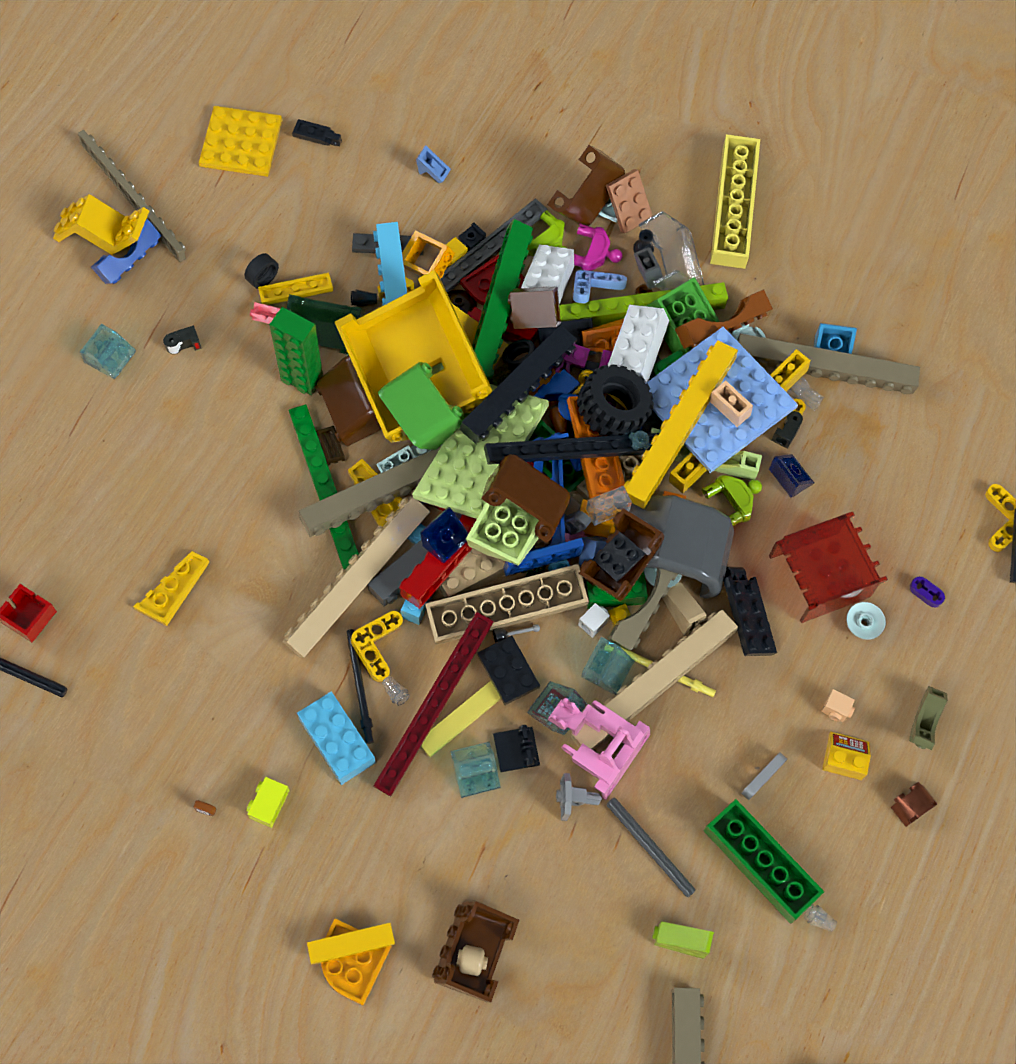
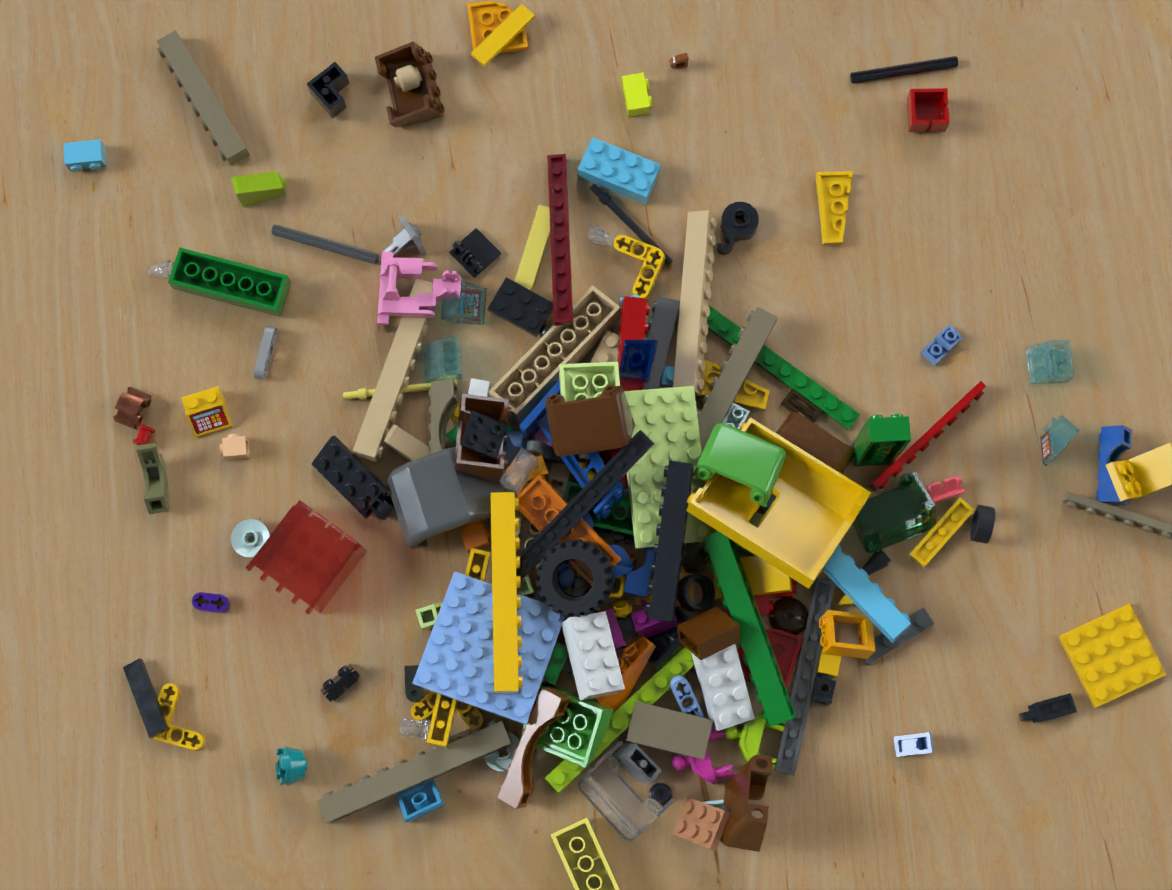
camera: 155 degrees right, 10 degrees up
pearl dark grey leg [163,325,202,354] -> none
clear light blue slope [450,742,501,798] -> none
clear light blue plate [629,431,650,450] -> none
lime connector [702,475,762,526] -> none
light nougat brick [710,380,753,427] -> none
clear blue slope [769,454,815,498] -> none
none -> red bush [132,424,156,445]
none -> teal cone [275,746,307,786]
none -> black brick [307,62,350,119]
none -> black hinge [321,664,360,702]
none -> dark tan tile [626,701,713,759]
none -> black piece [717,202,759,255]
none -> red plate [869,381,986,492]
none -> medium blue slope [921,325,963,366]
none -> clear light blue slope [1040,415,1079,466]

